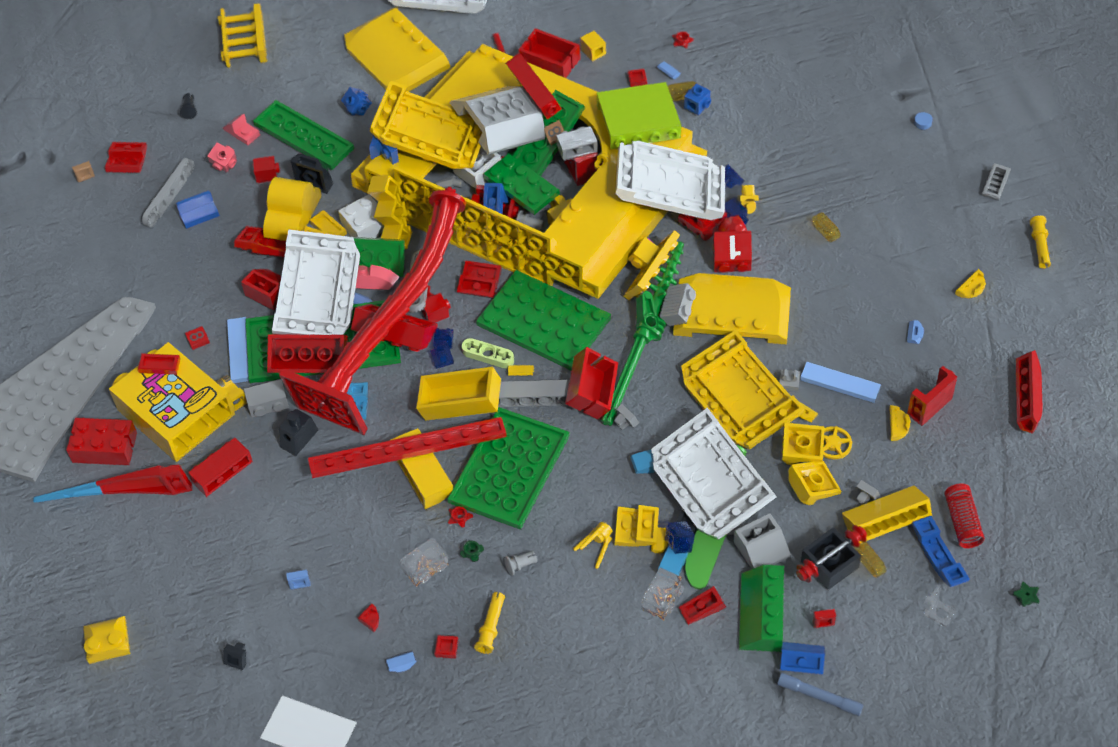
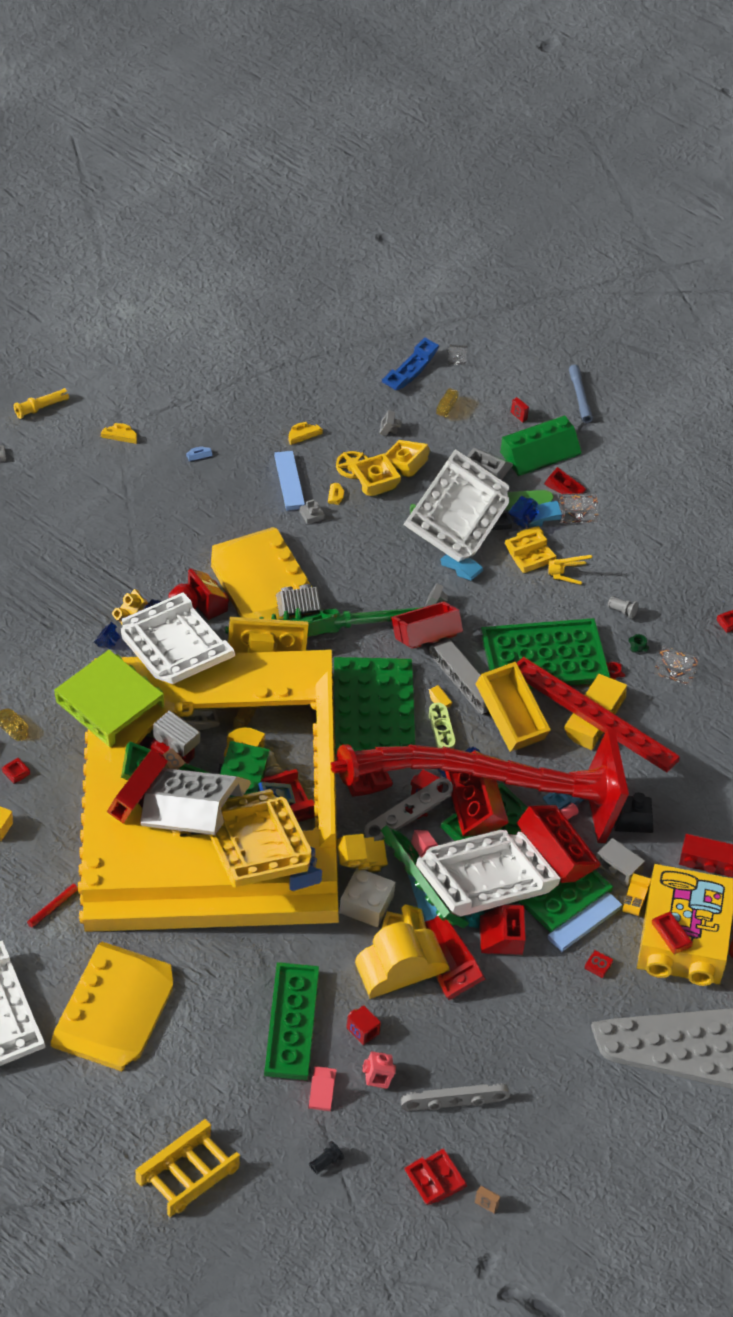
camera: 130 degrees left, 5 degrees down
panel [176,191,219,229] -> none
black slope [290,153,333,194] -> none
blue brick [341,87,372,116] -> none
yellow pin [474,592,505,654] -> none
red piece [518,28,580,78] -> none
yellow slope [681,330,805,450] -> none
blue brick [684,84,711,115] -> none
blue panel [780,642,825,674] -> none
black brick [796,525,867,590] -> none
clear yellow beam [812,212,841,242] -> none
yellow brick [842,485,932,543] -> none
red panel [907,366,957,426] -> none
red piece [944,483,985,548] -> none
dark green plate [1013,582,1040,607] -> none
red brick [1016,350,1043,433] -> none

